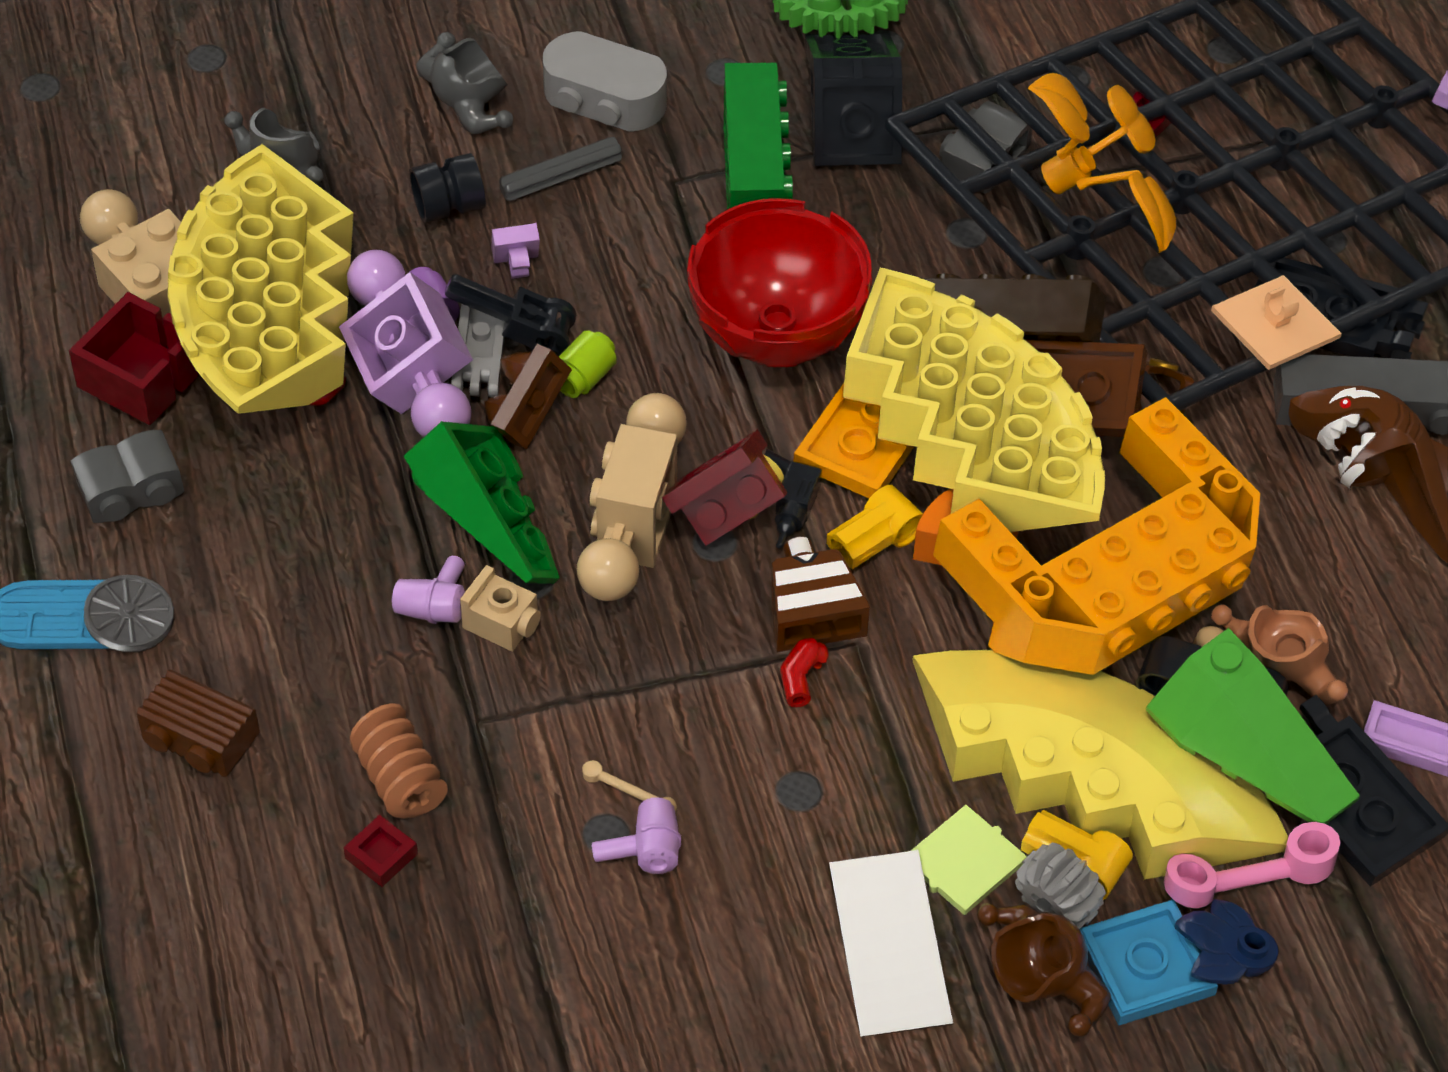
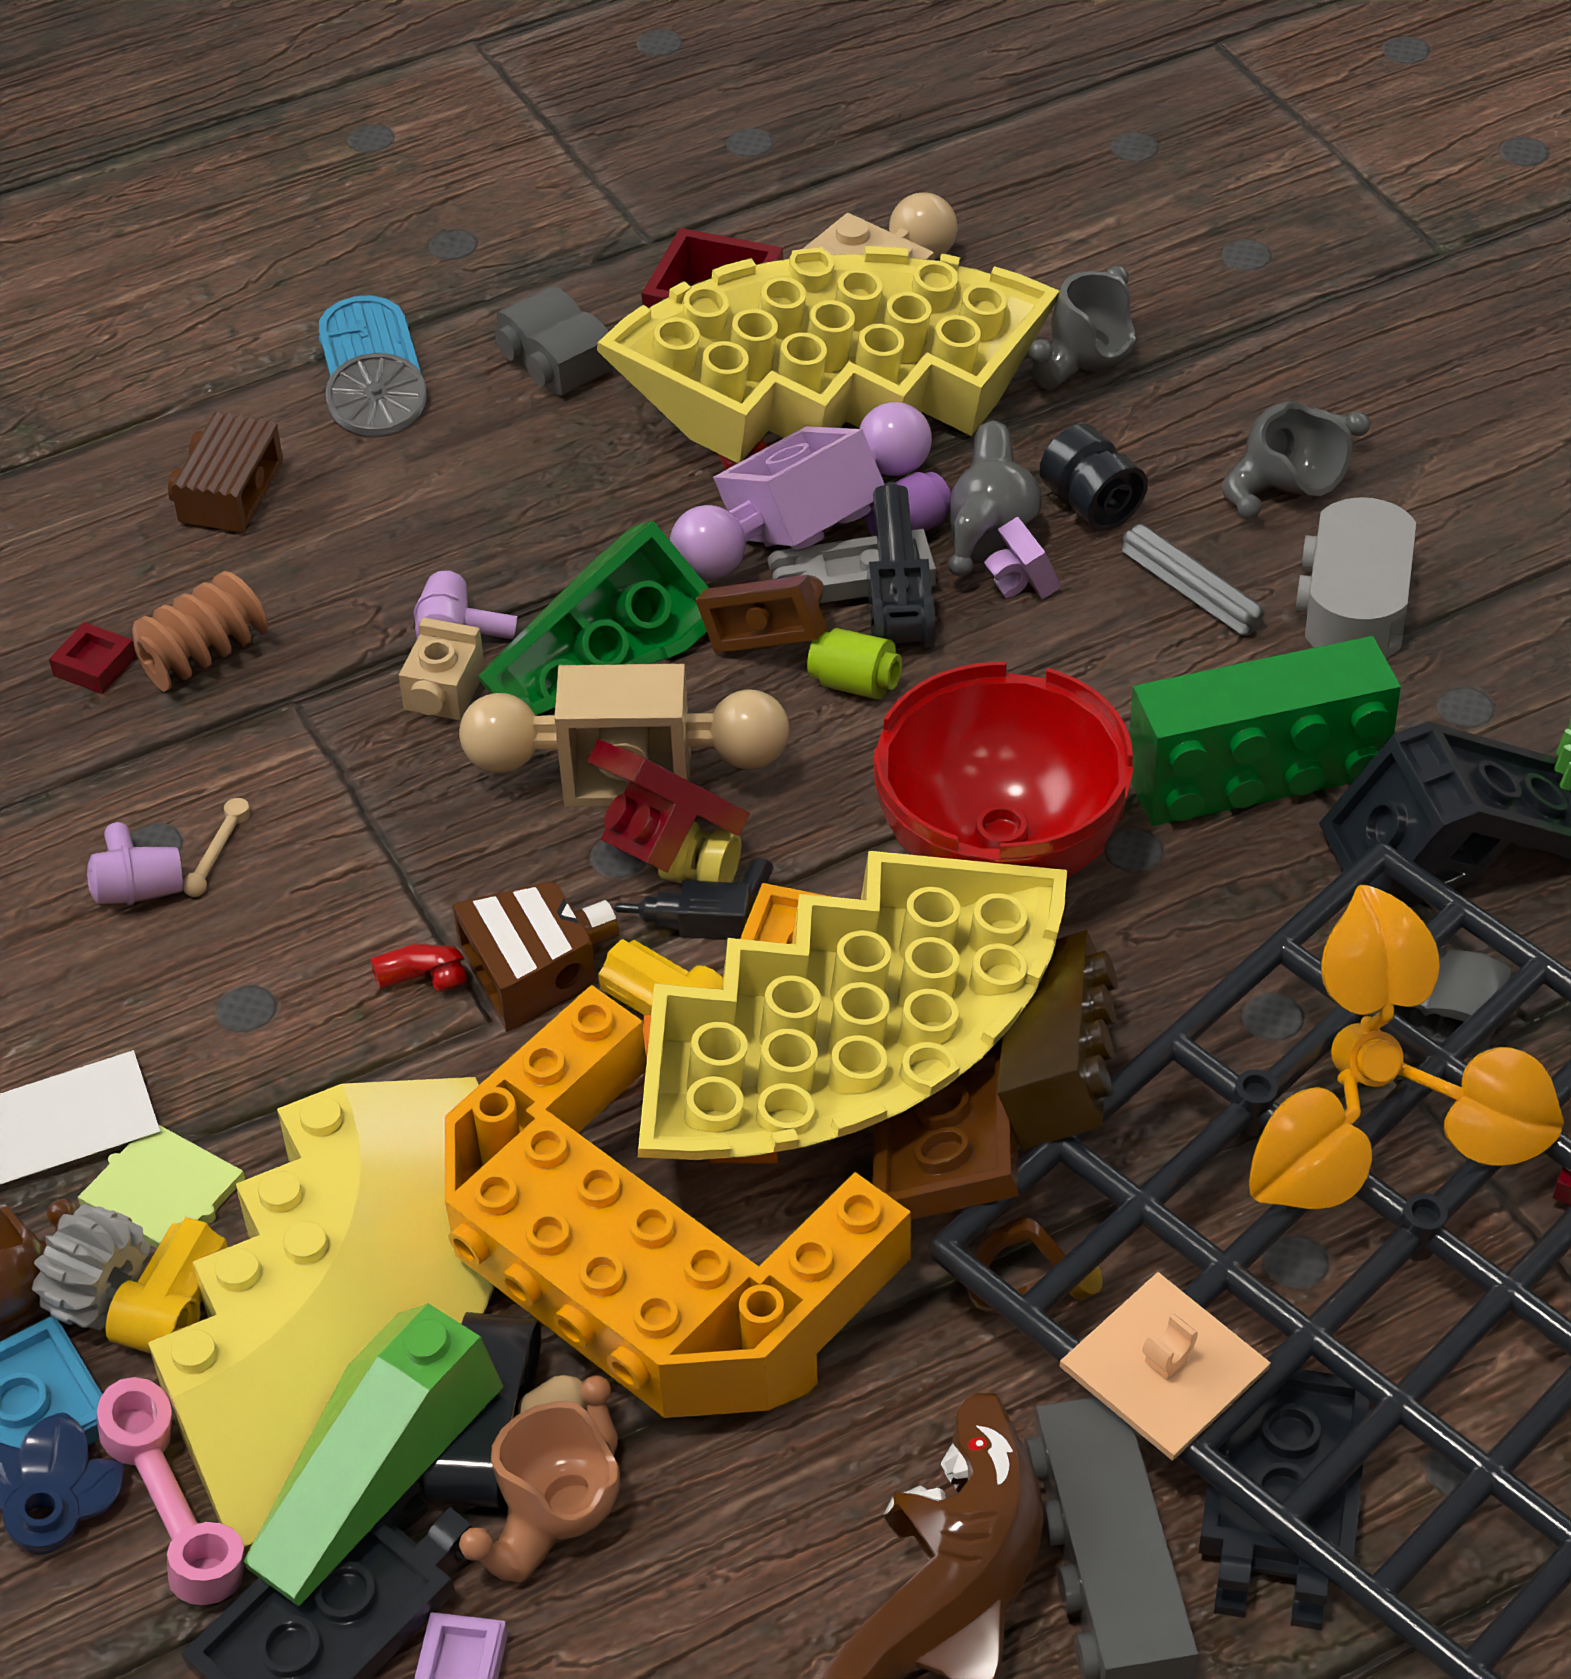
camera: 80 degrees right, 5 degrees down
none -> dark grey piece [948,420,1042,577]

